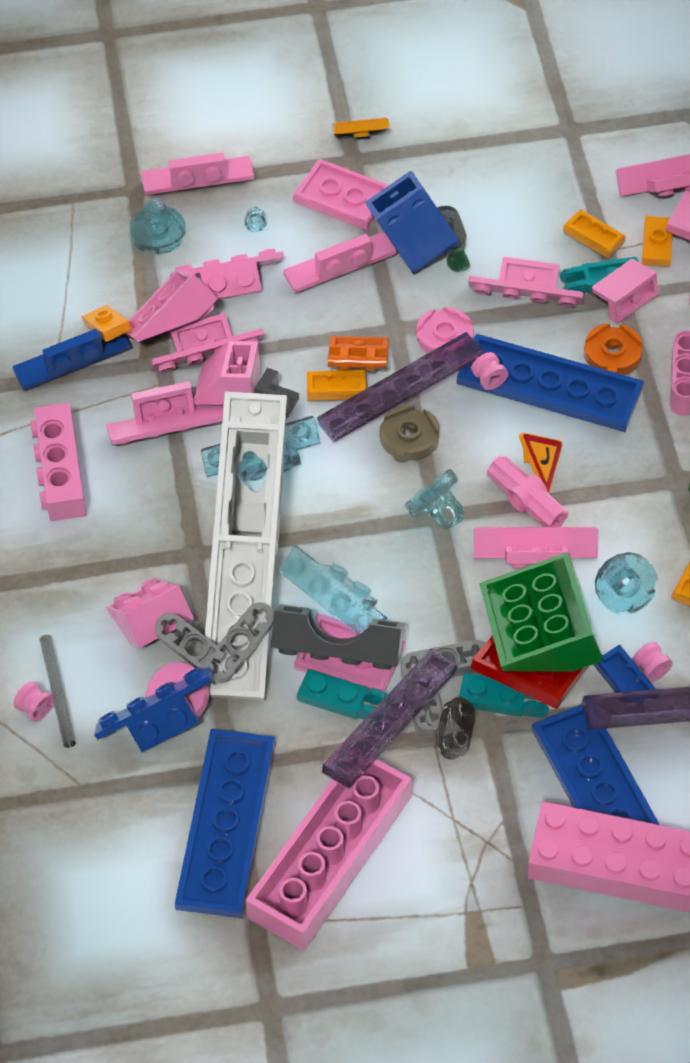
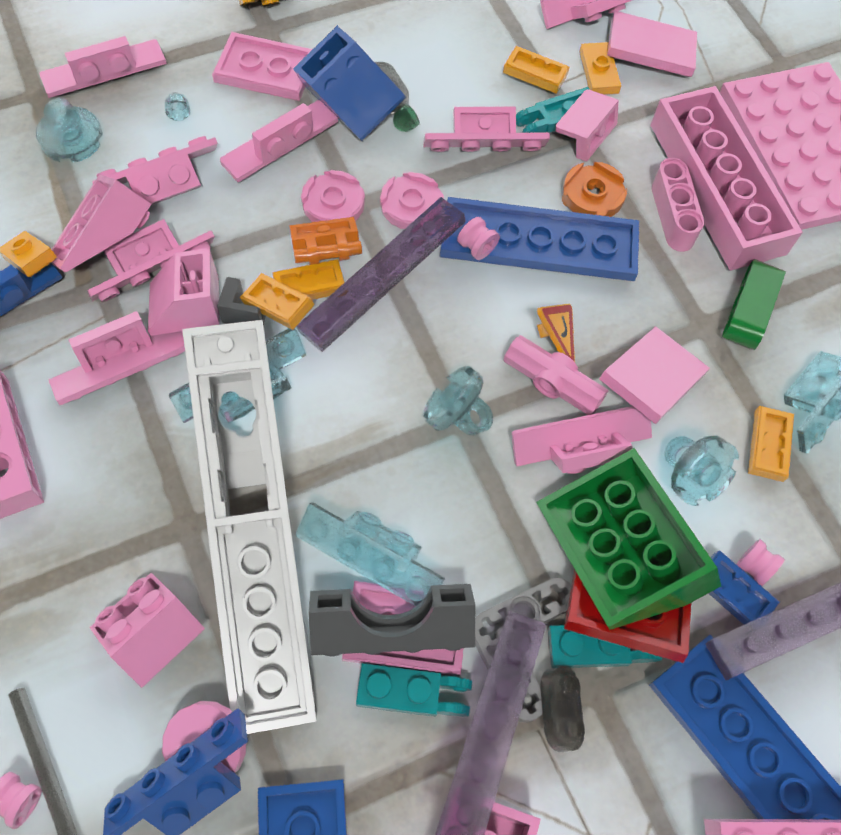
camera: 20 degrees left, 10 degrees up
light grey beam [155,602,274,683] -> none
dark tan plate [379,405,439,463] -> none
none -> light orange plate [240,273,314,330]
none -> bright pink tile [301,170,365,222]
none -> bright pink tile [599,326,710,424]

